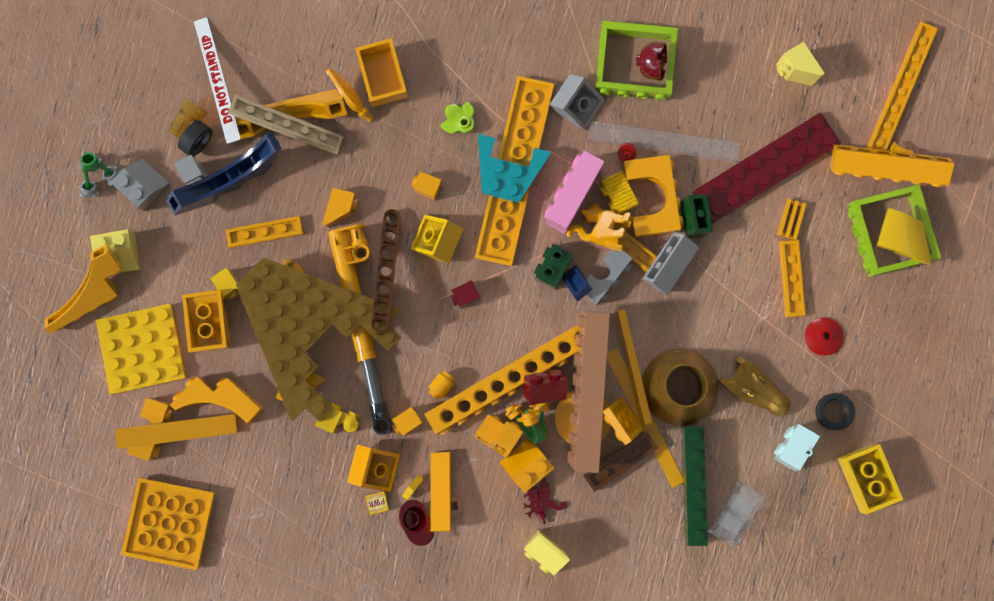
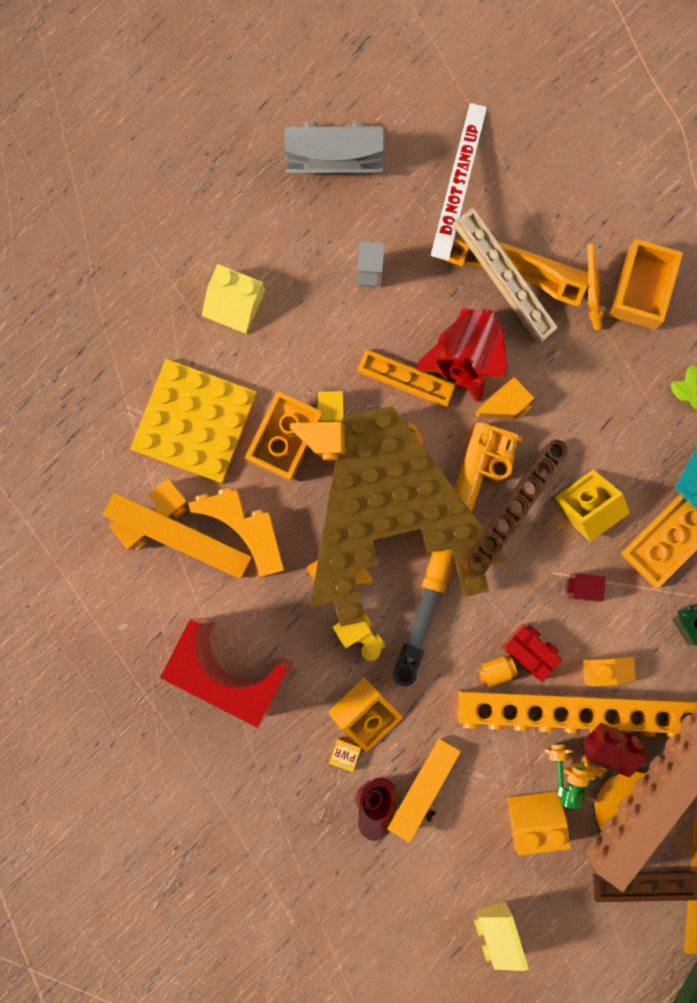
camera: 30 degrees right, 0 degrees up
light orange arch [45,244,121,334] -> none
plant [79,152,120,198] -> none
light grey slope [111,159,170,211] -> none
light orange plate [121,477,216,570] -> none
dark blue arch [166,132,282,216] -> none
clear yellow plant [168,98,208,139] -> none
black tyre [178,120,213,157] -> none
light orange brick [392,407,423,436] -> none
yellow tile [402,474,423,500] -> none
light orange brick [411,171,442,200] -> none
light orange brick [474,414,523,458] -> none
dark red piece [523,477,568,524] -> none
light orange plate [602,396,644,445] -> none
none -> red piece [160,618,294,728]
none -> light grey piece [284,120,383,173]
none -> light orange slope [290,422,345,461]
none -> red brick [416,308,508,402]
none -> red brick [501,625,562,682]
none -> light orange slope [583,656,636,686]

